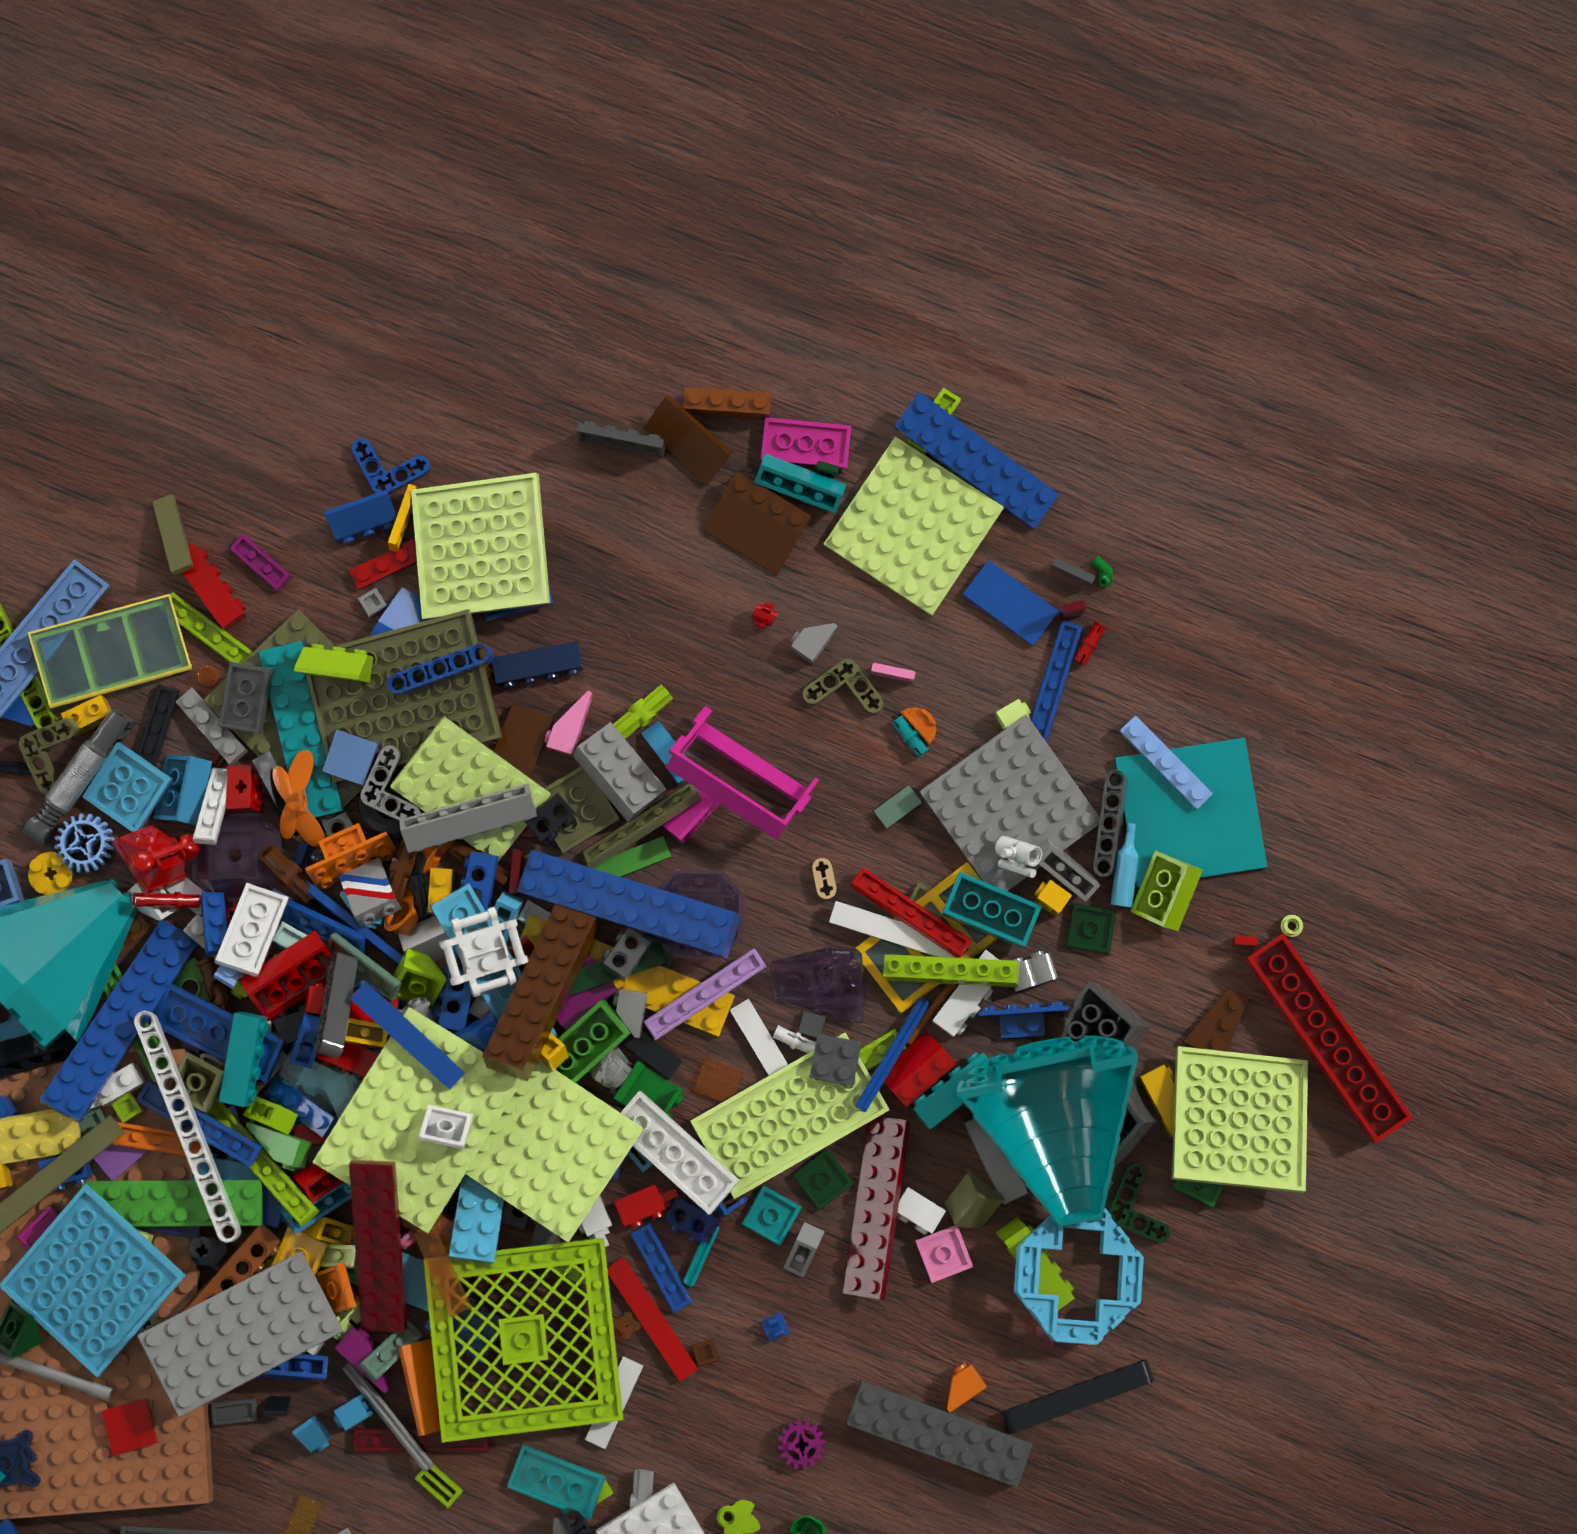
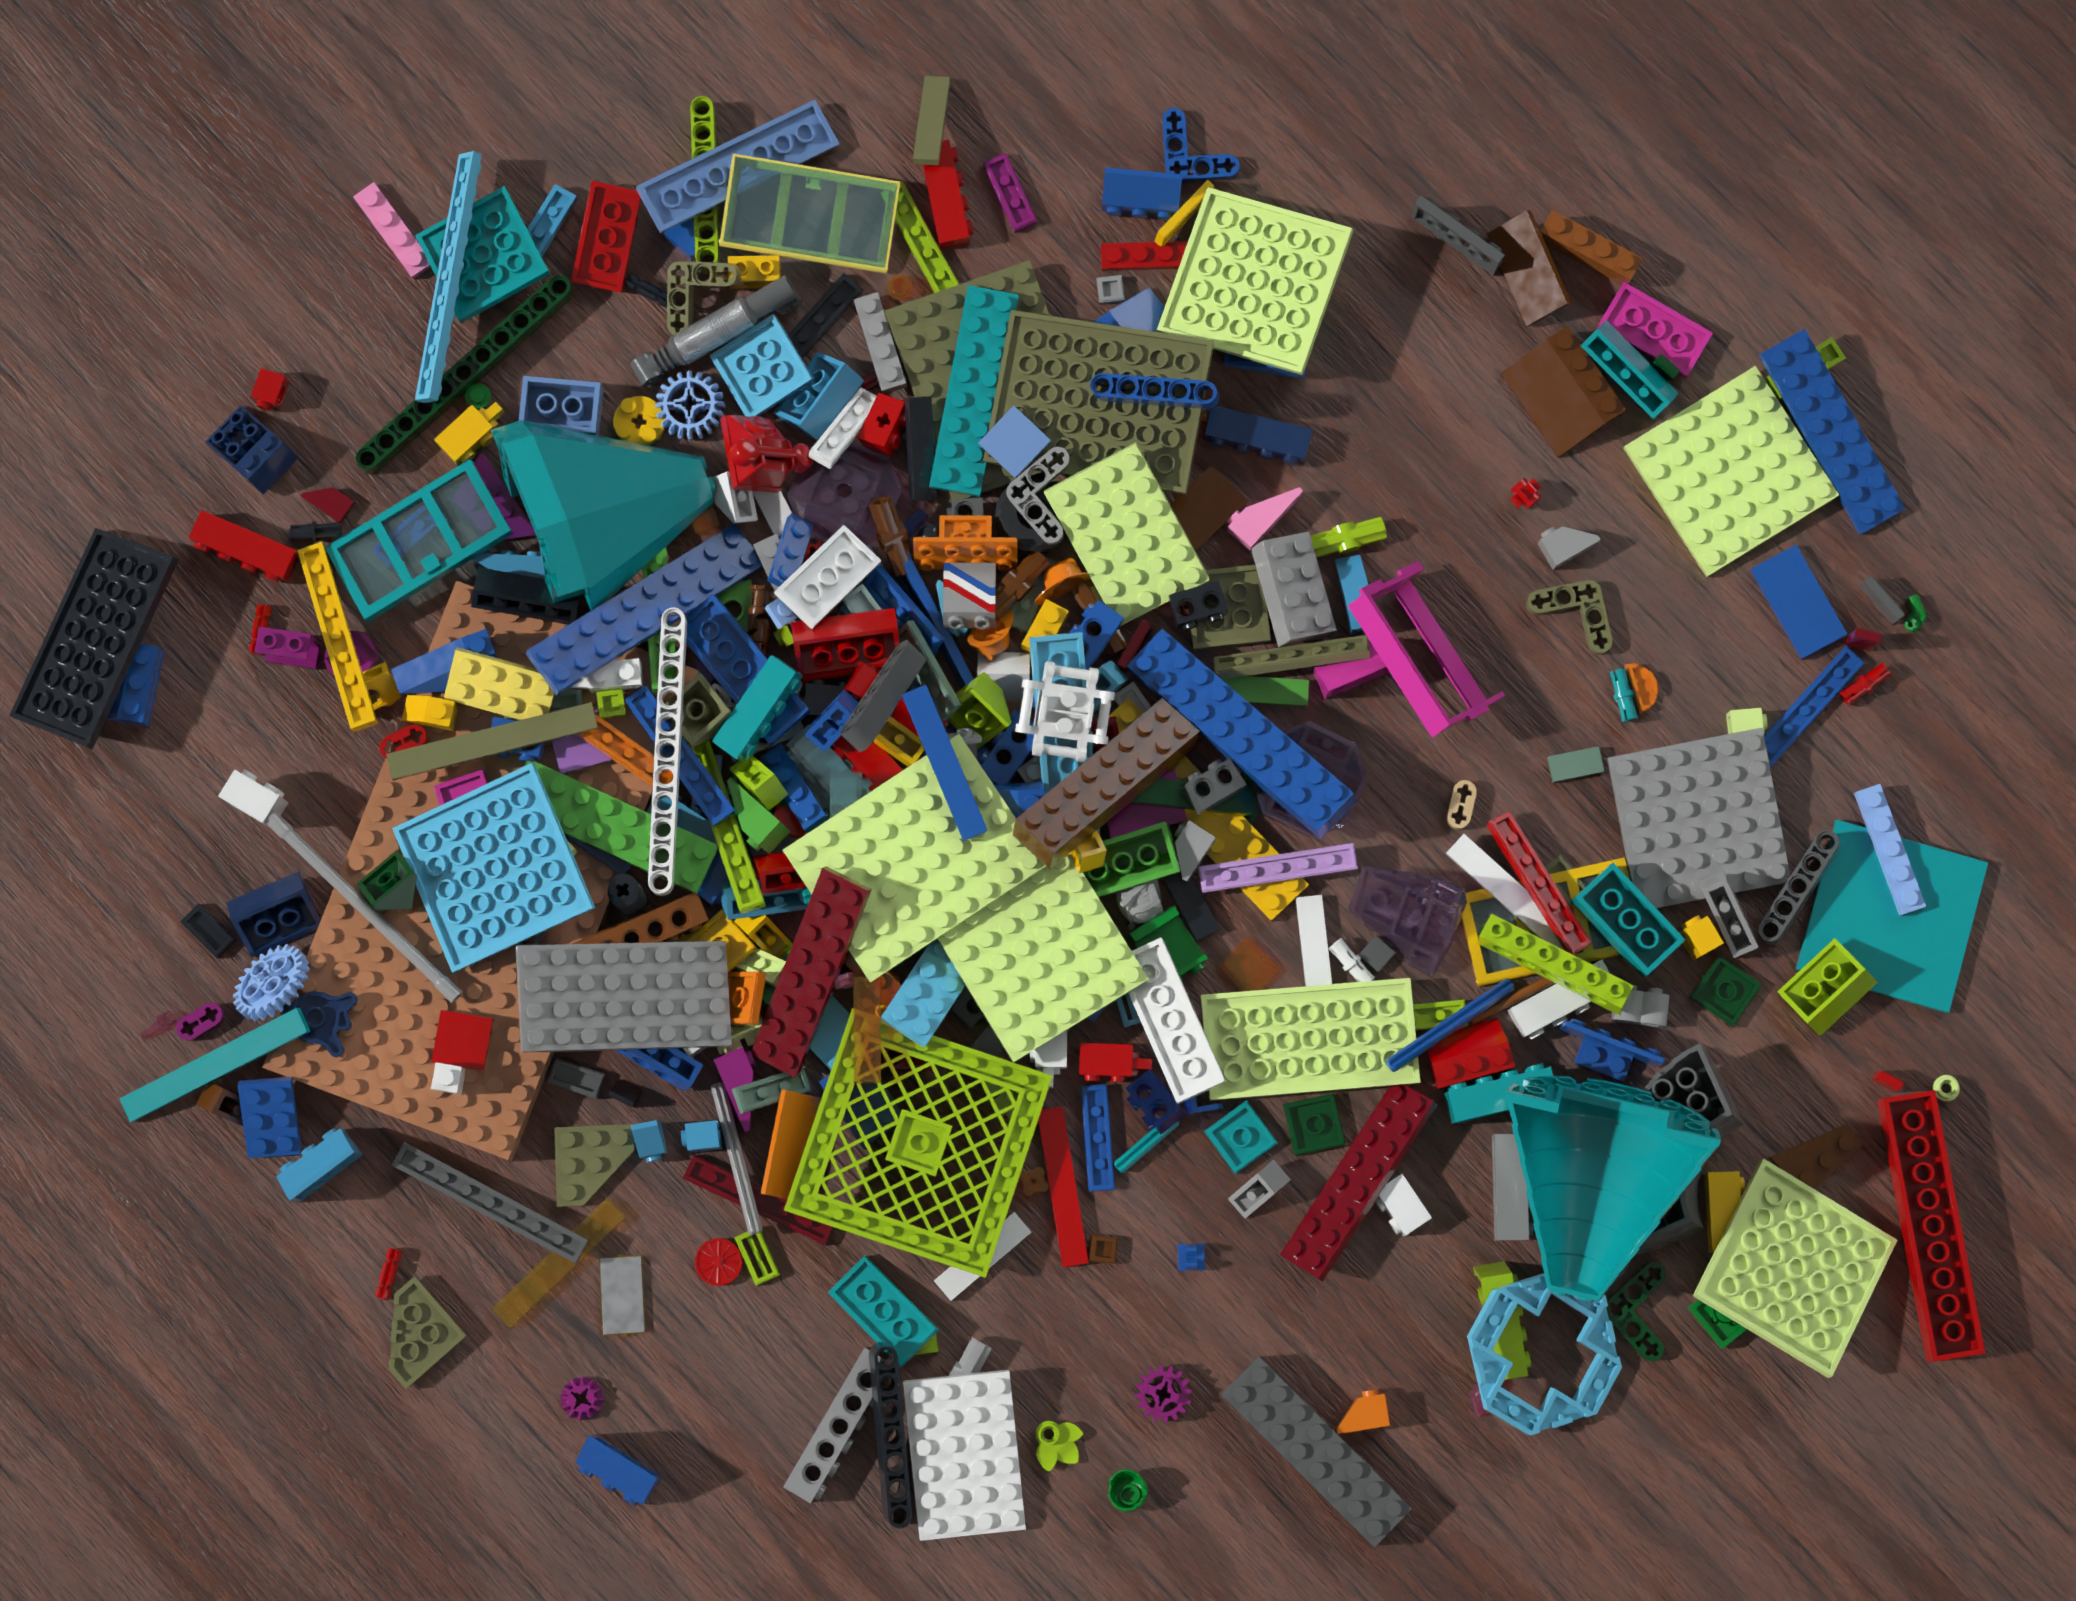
camera: 25 degrees right, 0 degrees up
red pin [132,892,201,909] -> none
dark grey tile [218,662,273,734] -> none
orange piece [272,750,325,847] -> none
lime slope [294,644,373,683] -> none
light grey brick [399,784,537,853] -> none
black axle [411,873,429,917] -> none
white slope [418,1105,473,1149] -> none
dark grey plate [809,1034,862,1086] -> none
bright pink tile [871,663,916,683] -> none
bright pink plate [915,1225,973,1283] -> none
olive slope [944,1171,1005,1230] -> none
white pin [995,836,1042,878] -> none
black beam [1002,1359,1155,1434] -> none
medium azure piece [1110,823,1139,907] -> none
none -> white brick [431,1063,466,1095]
none -> olive plate [554,1124,635,1207]
none -> red wheel [695,1238,743,1286]

